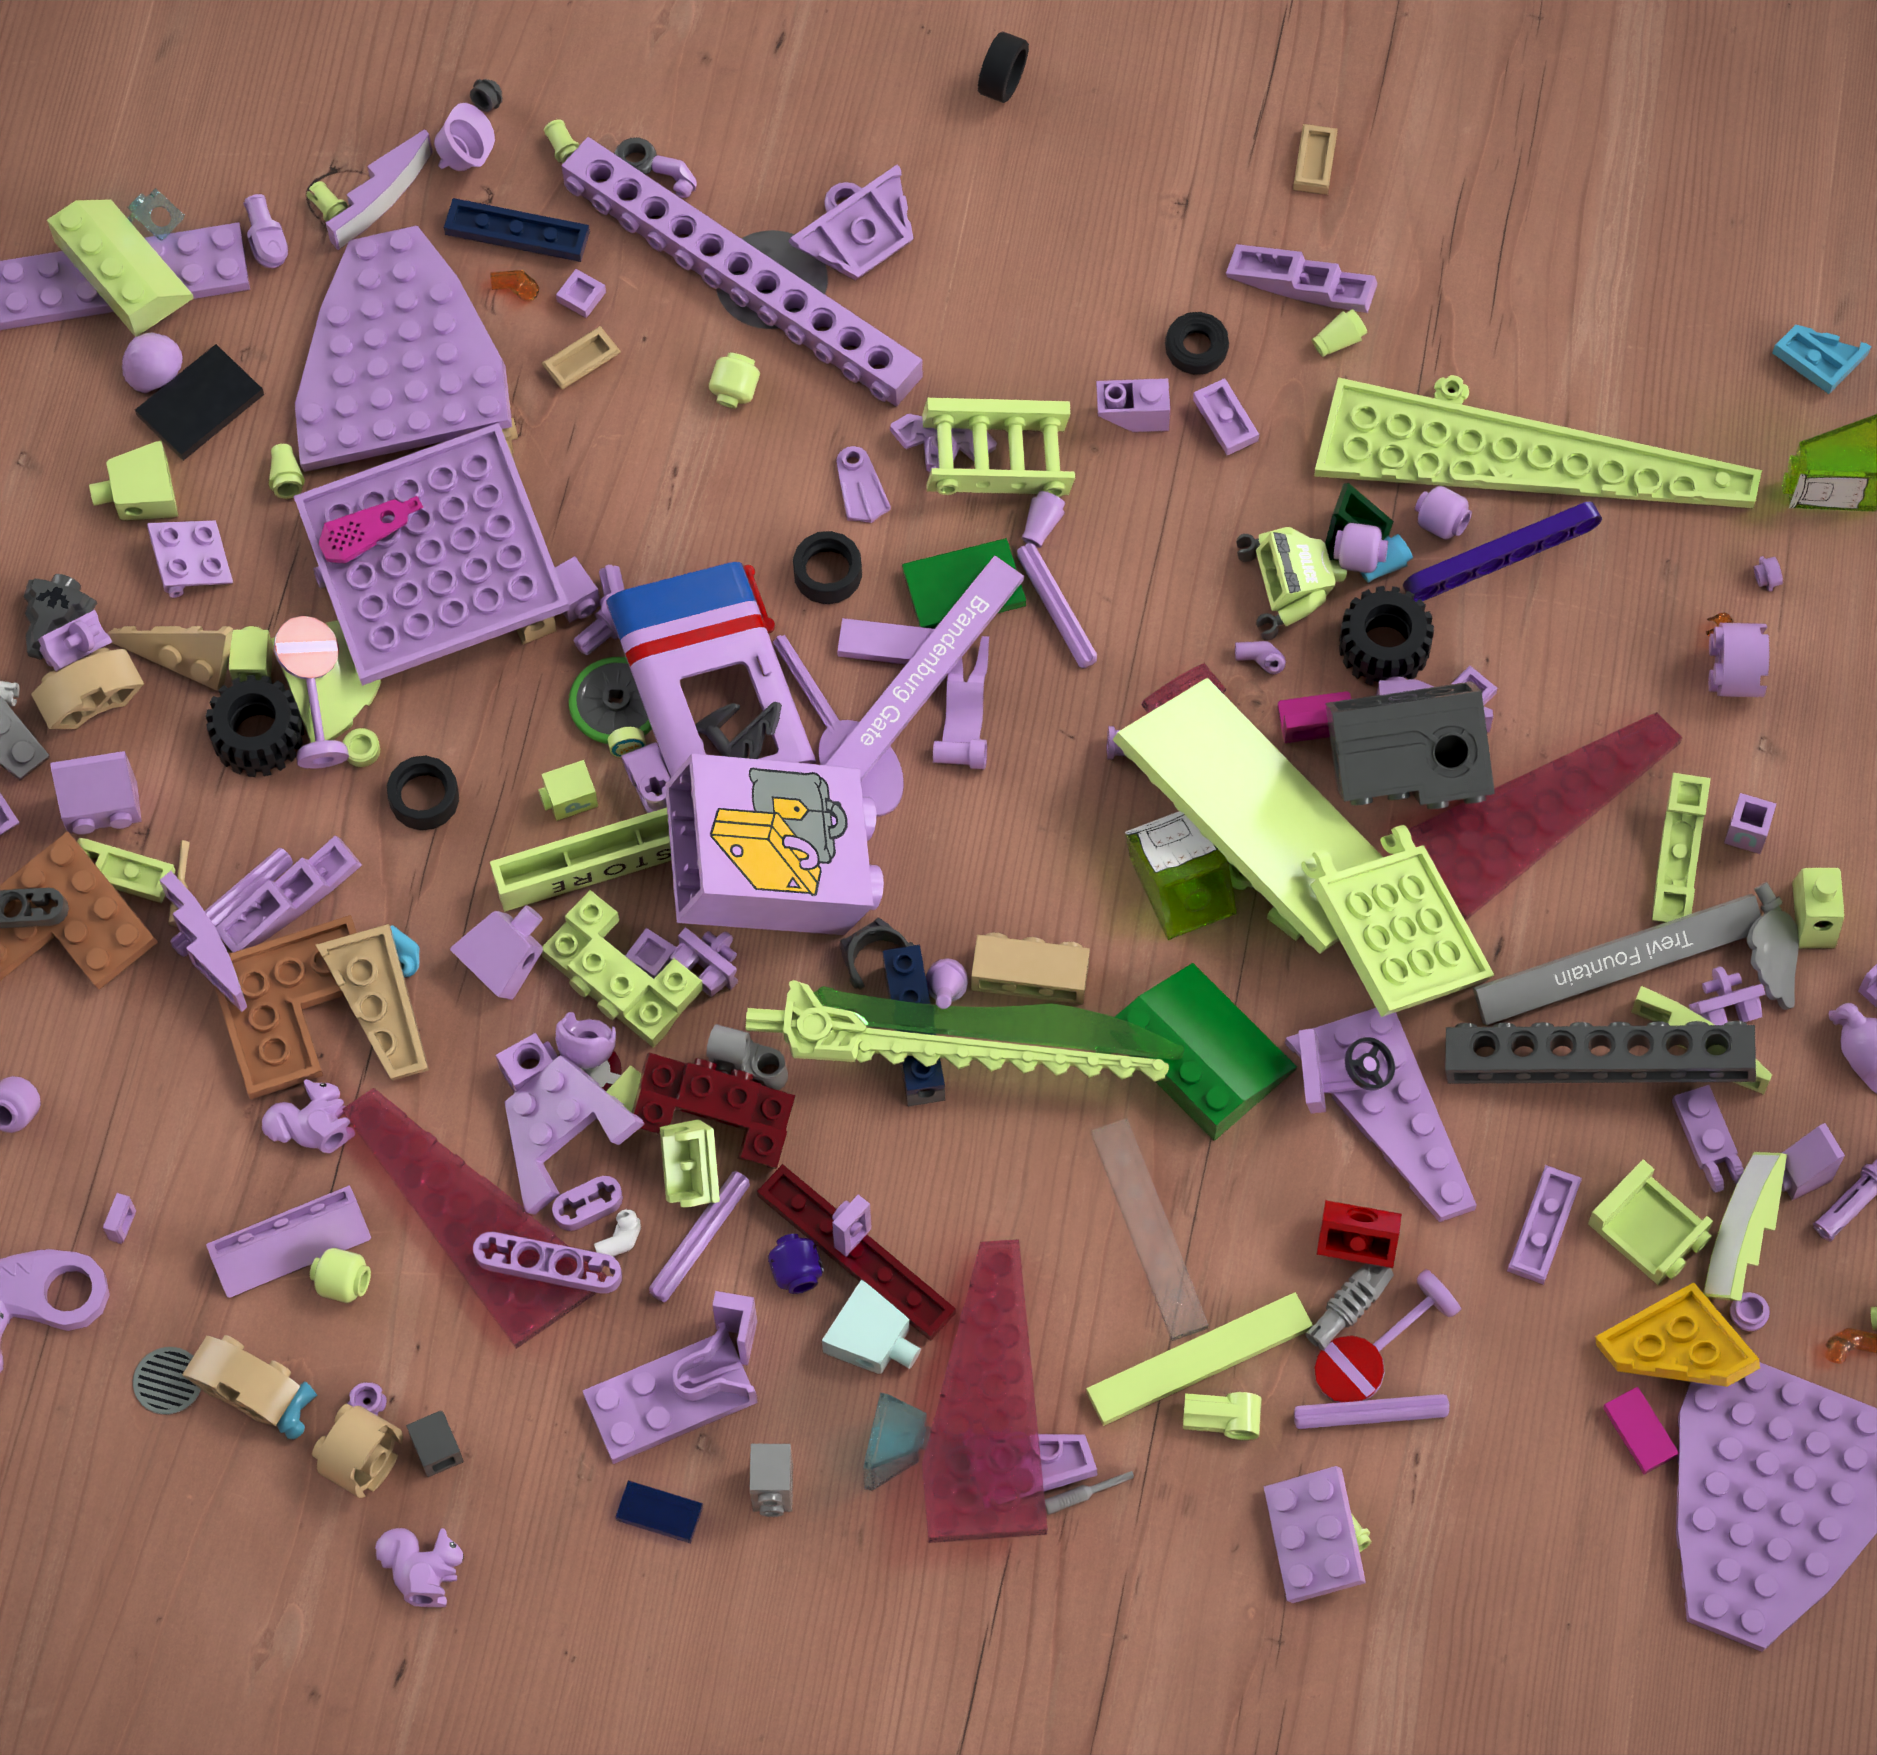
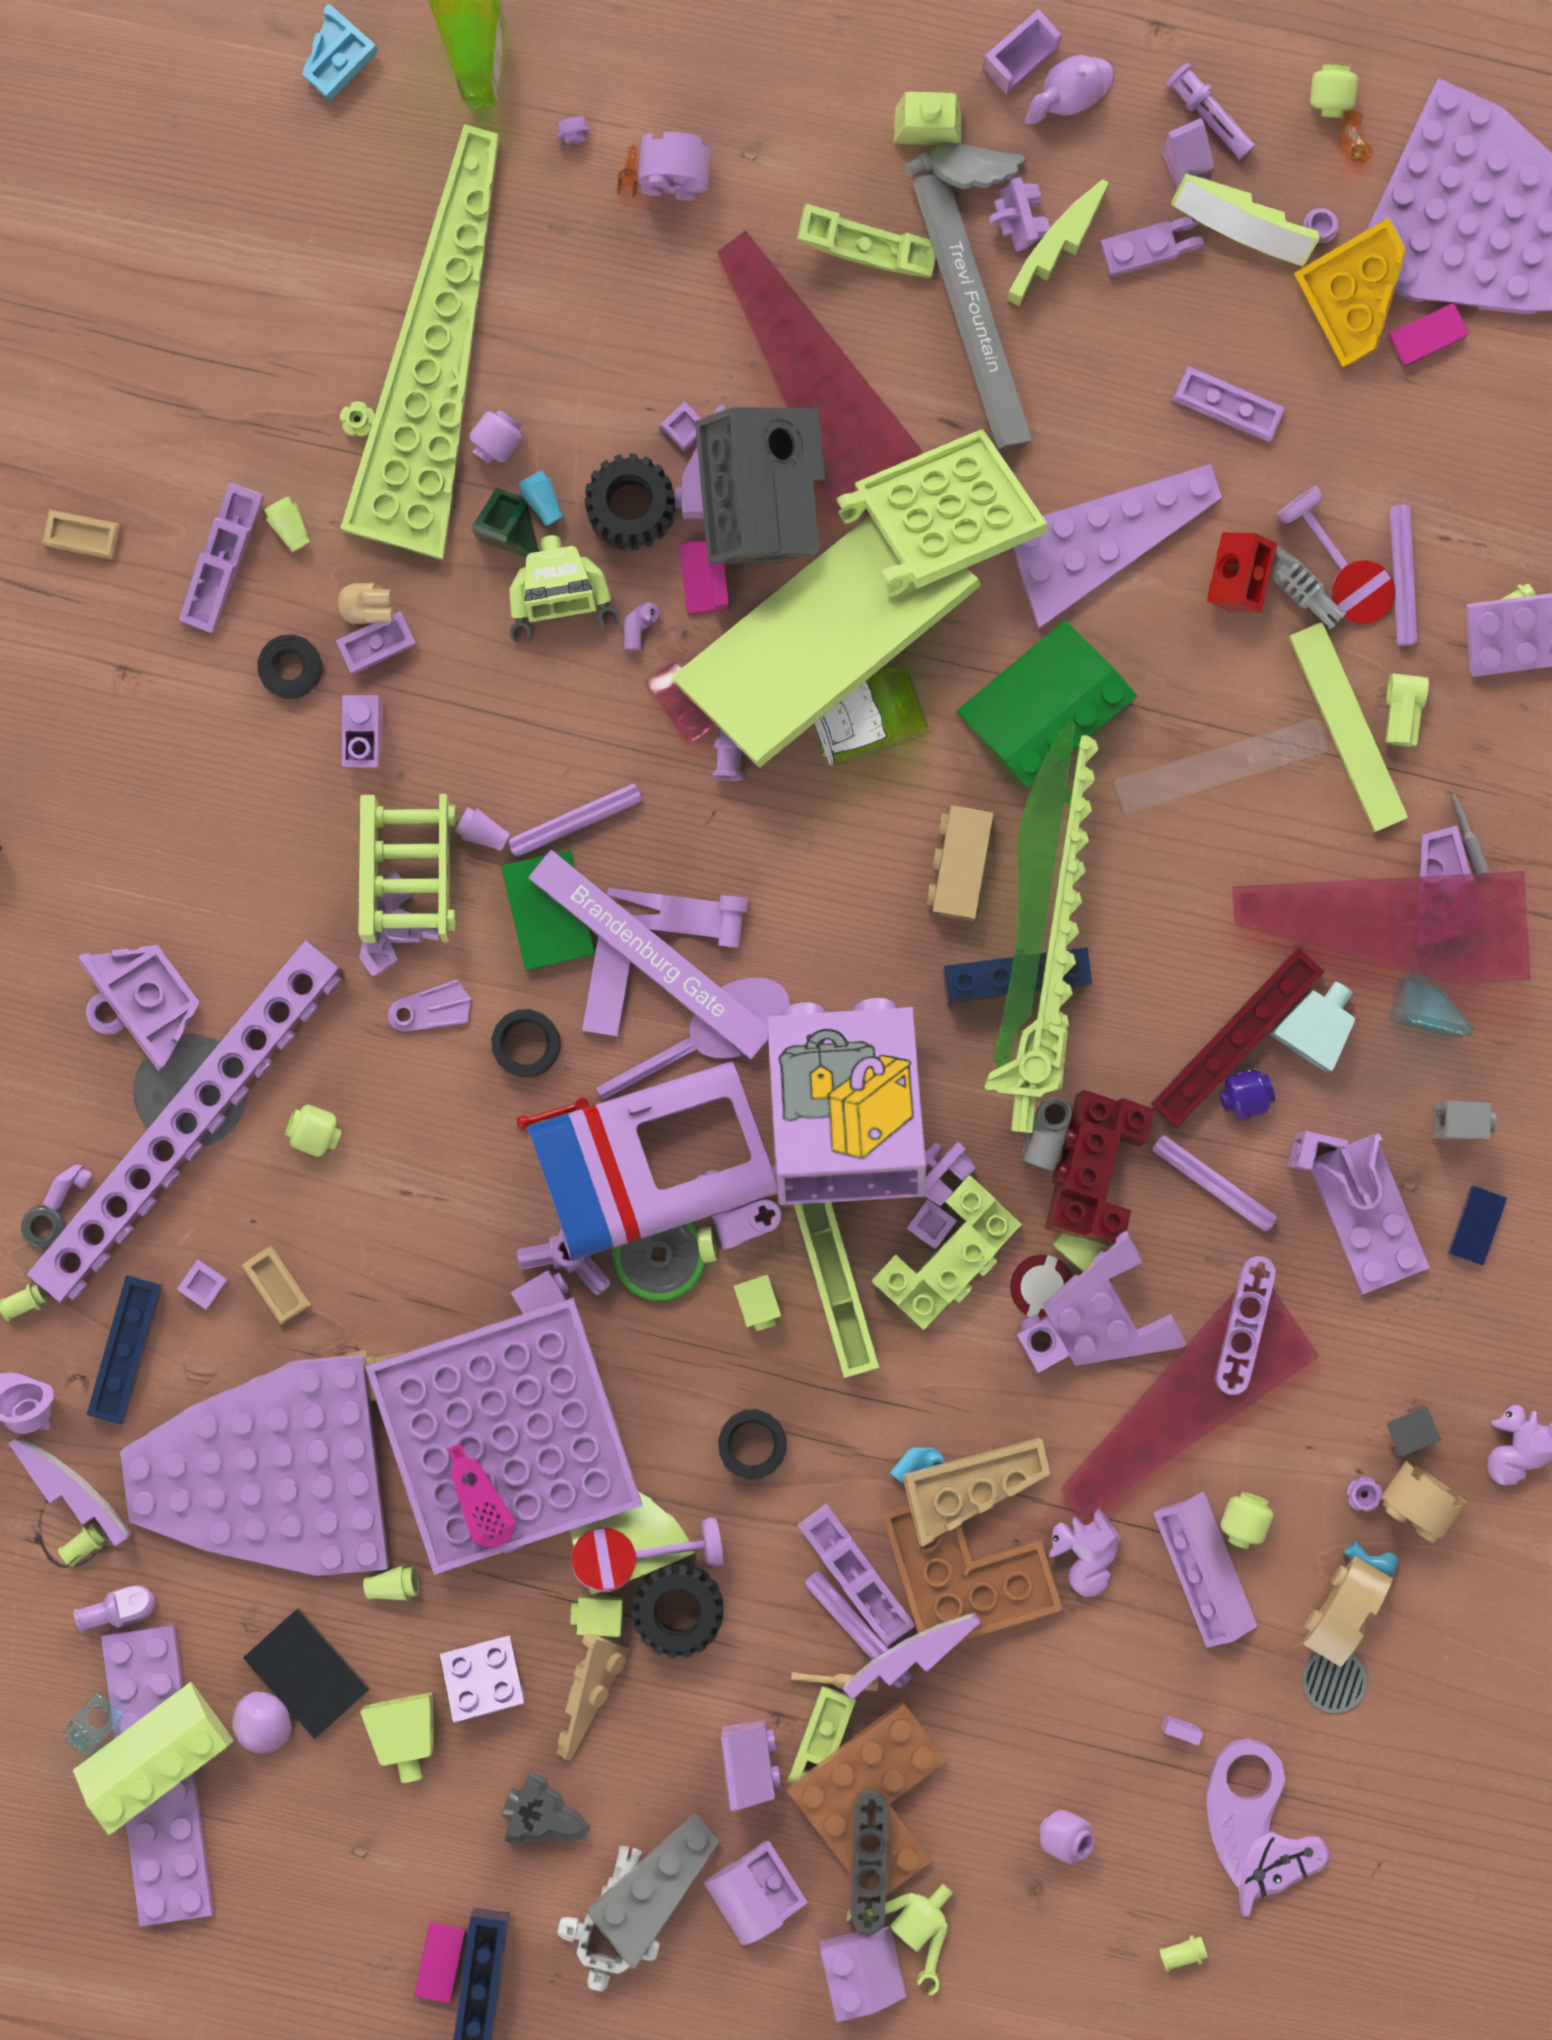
camera: 85 degrees left, 20 degrees up
tan brick [31,648,144,729] -> none
lavender hips [38,610,112,671] -> none
yellowish green tile [343,728,381,767] -> none
lavender torso [450,905,543,1000] -> none
clear orange arm [490,270,539,301] -> none
lavender beam [552,1176,623,1231] -> none
lavender hair [555,1012,616,1069] -> none
white arm [594,1209,641,1257] -> none
yellowish green hinge [660,1119,720,1207] -> none
dark grey piece [695,702,782,759] -> none
lavender plate [832,1195,871,1257] -> none
dark grey helmet [840,917,915,990] -> none
lavender piece [926,958,968,1009] -> none
lavender piece [1299,1028,1395,1114] -> none
lavender head [1334,523,1388,573] -> none
dark purple beam [1403,502,1602,602] -> none
dark grey brick [1445,1021,1756,1084] -> none
yellowish green panel [1588,1159,1713,1285] -> none
lavender brick [1724,793,1776,854] -> none
none -> tan piece [337,583,394,624]

